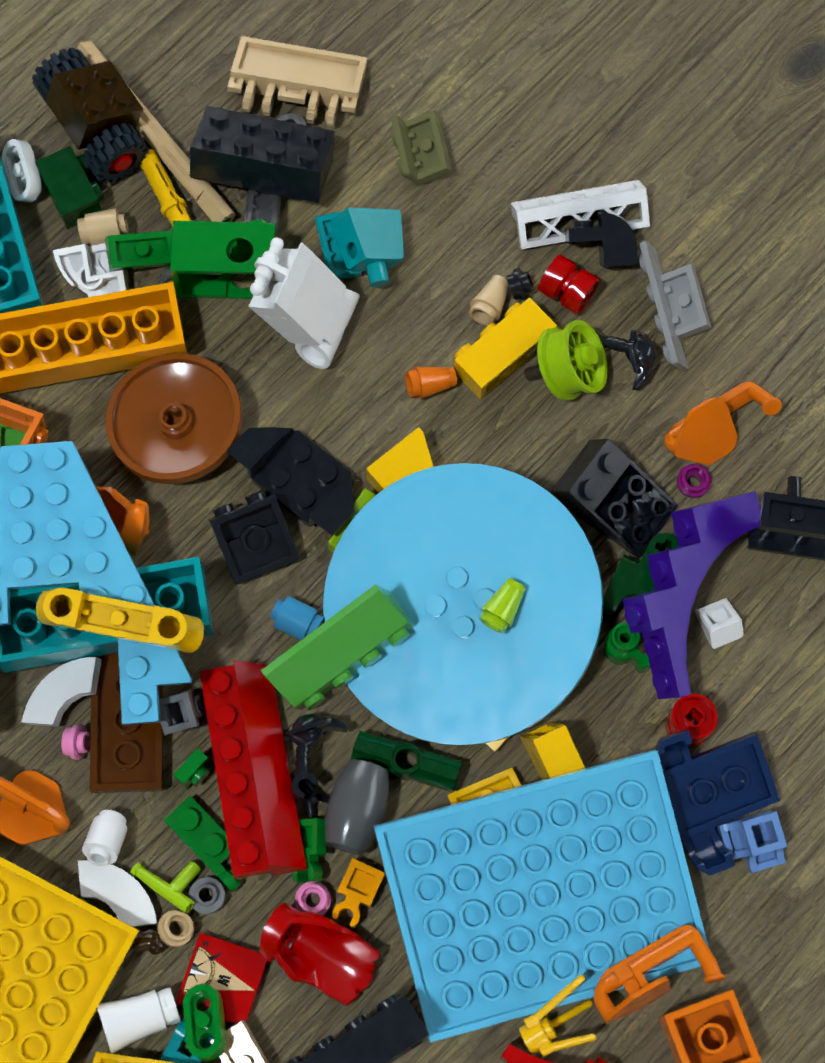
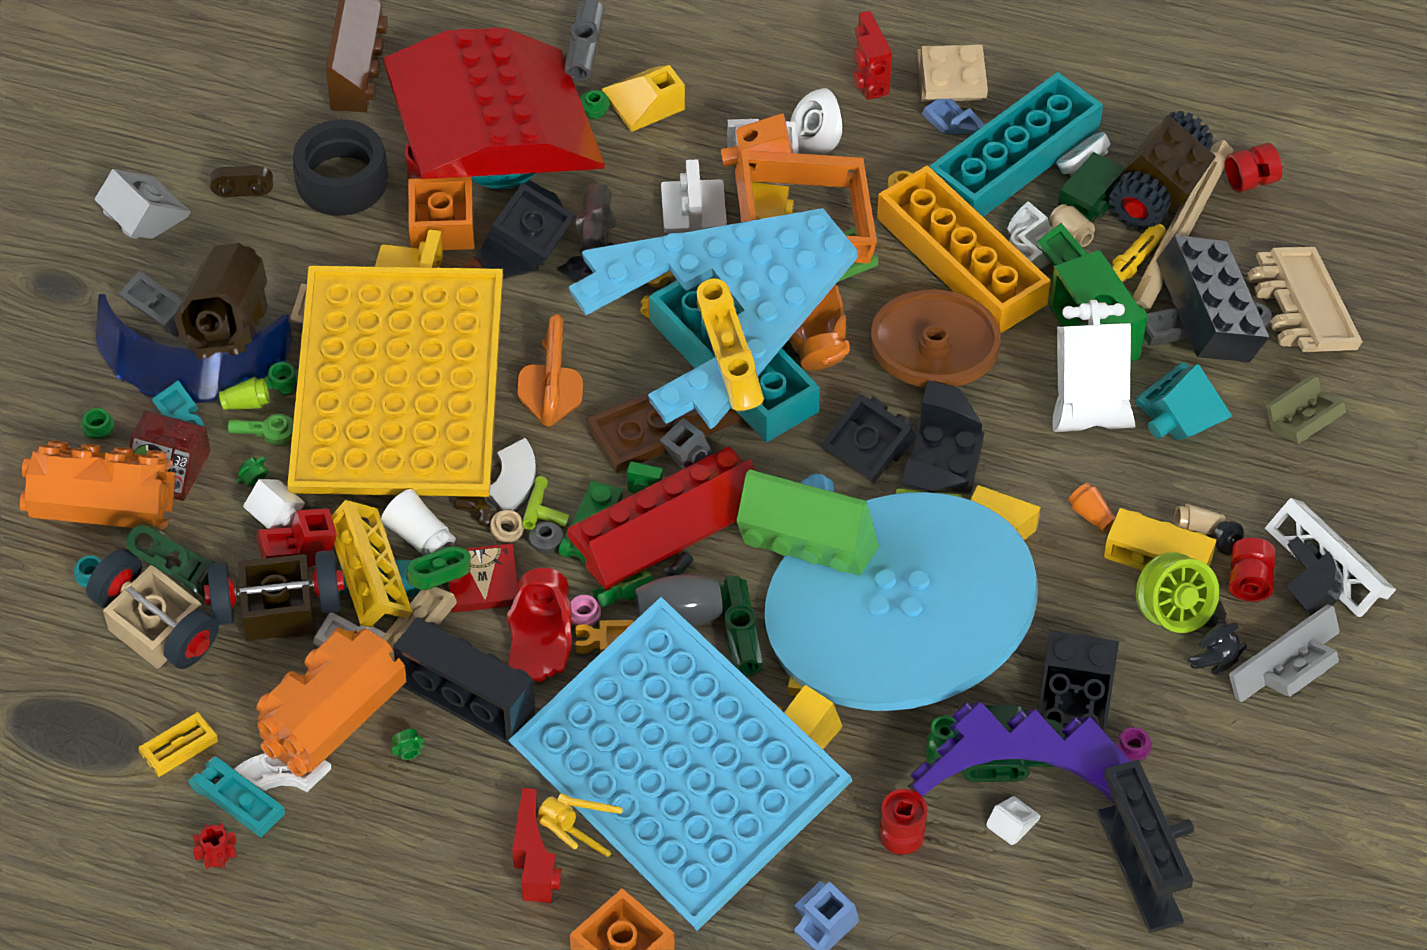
camera: 65 degrees right, 20 degrees down
white tile [22,657,102,727] -> none
bright pink plate [61,724,90,760] -> none
white brick [82,810,127,866] -> none
black piece [285,714,348,802] -> none
lime cone [479,578,526,634] -> none
orange piece [593,925,726,1023] -> none
dark blue piece [655,729,780,876] -> none
orange piece [664,381,782,465] -> none
none -> red wheel [1225,143,1282,193]

